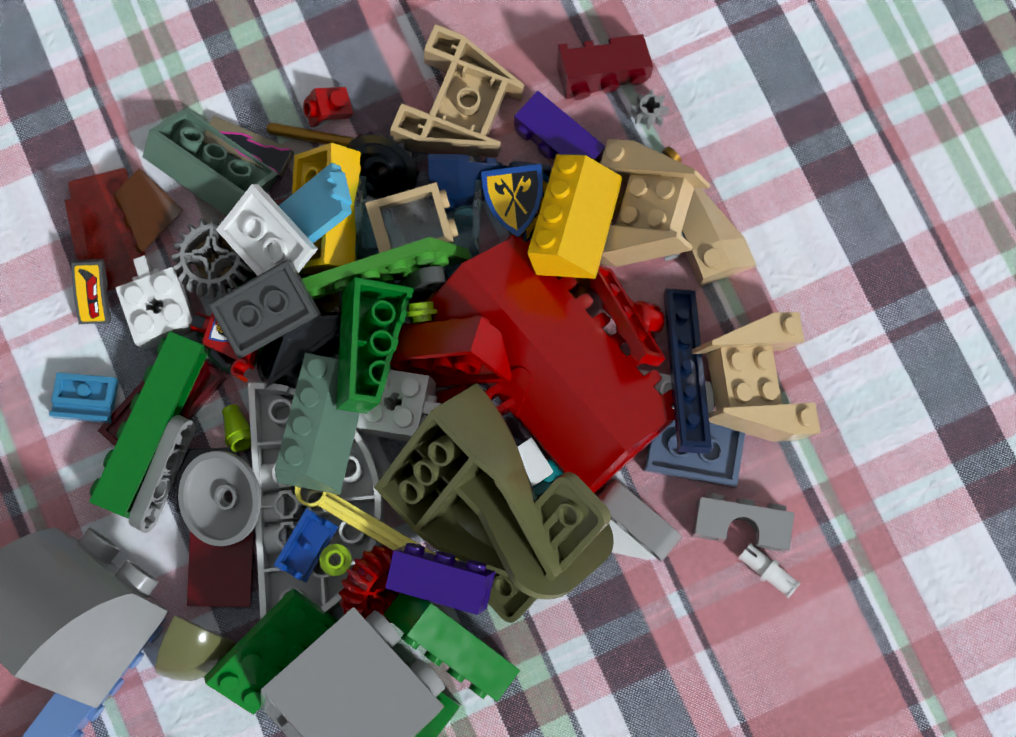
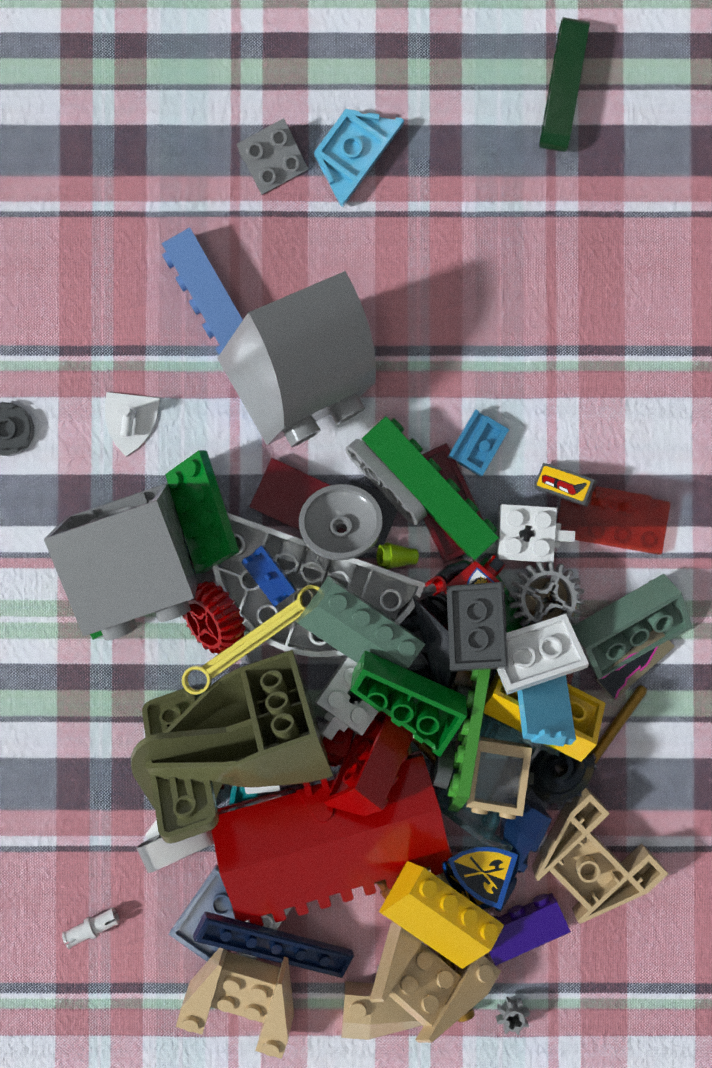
camera: 110 degrees right, 10 degrees up
reddish brown slope [113,168,184,254] -> none
olive brick [155,615,238,681] -> none
red bracket [303,87,353,127] -> none
lime plate [319,544,352,576] -> none
green wedge [383,593,521,702] -> none
dark purple brick [385,543,495,615] -> none
lime plate [406,301,438,323] -> none
dark red wedge [557,34,653,100] -> none
red plate [589,265,666,367] -> none
light grey arch [692,493,795,552] -> none

